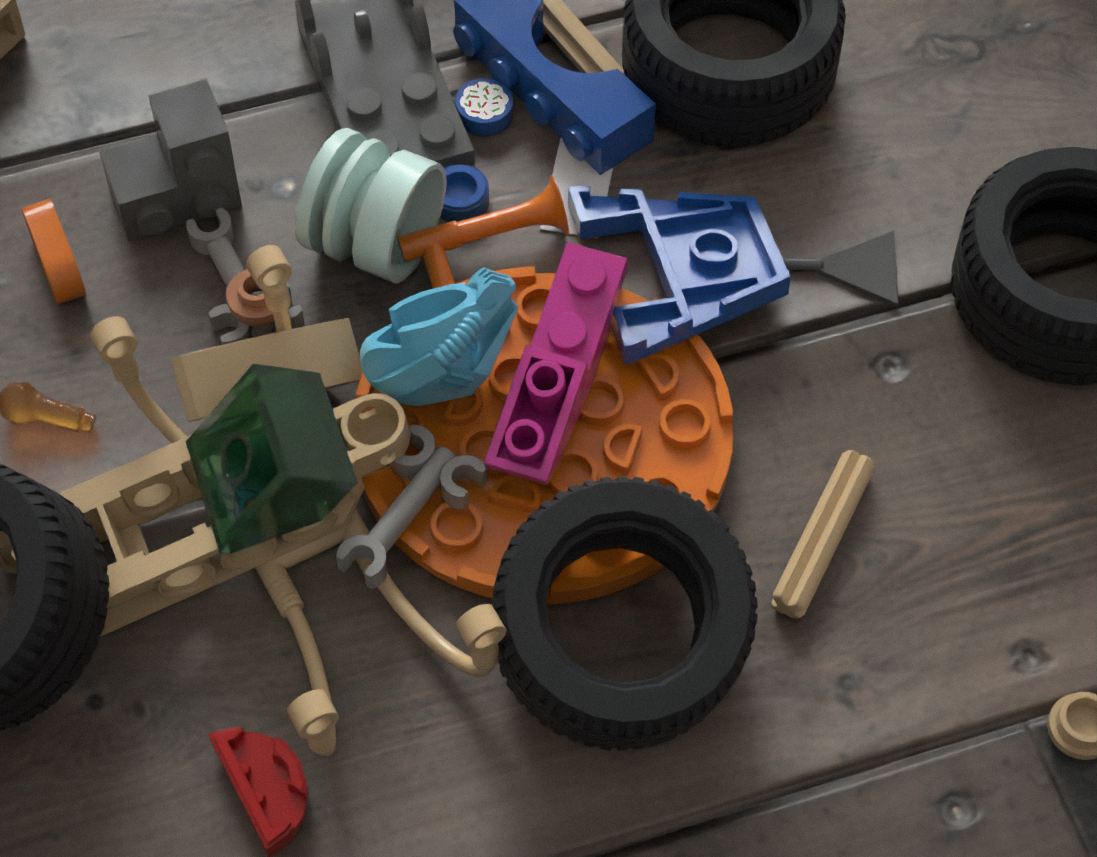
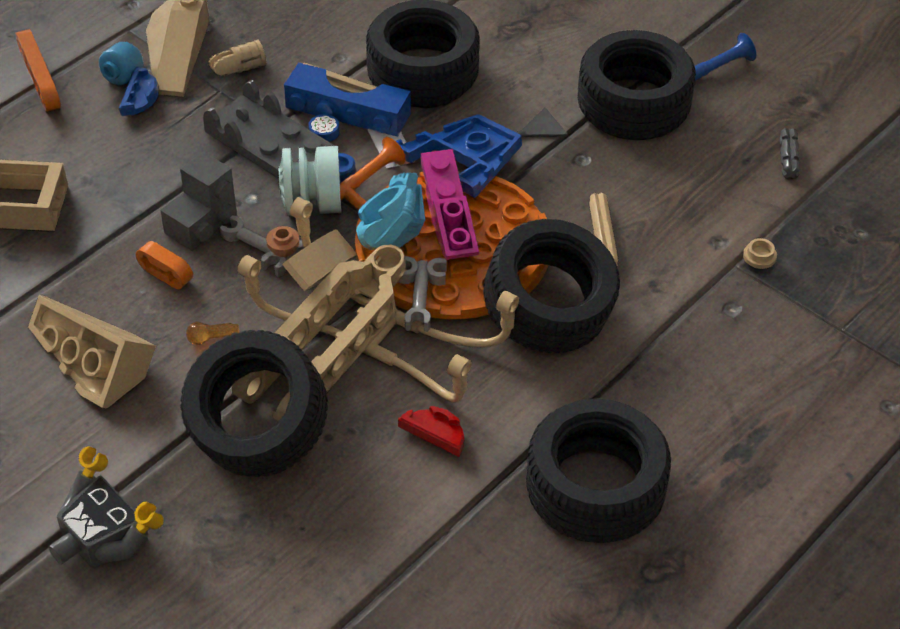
camera: 30 degrees left, 10 degrees down
clear green slope [186,364,358,554] -> none

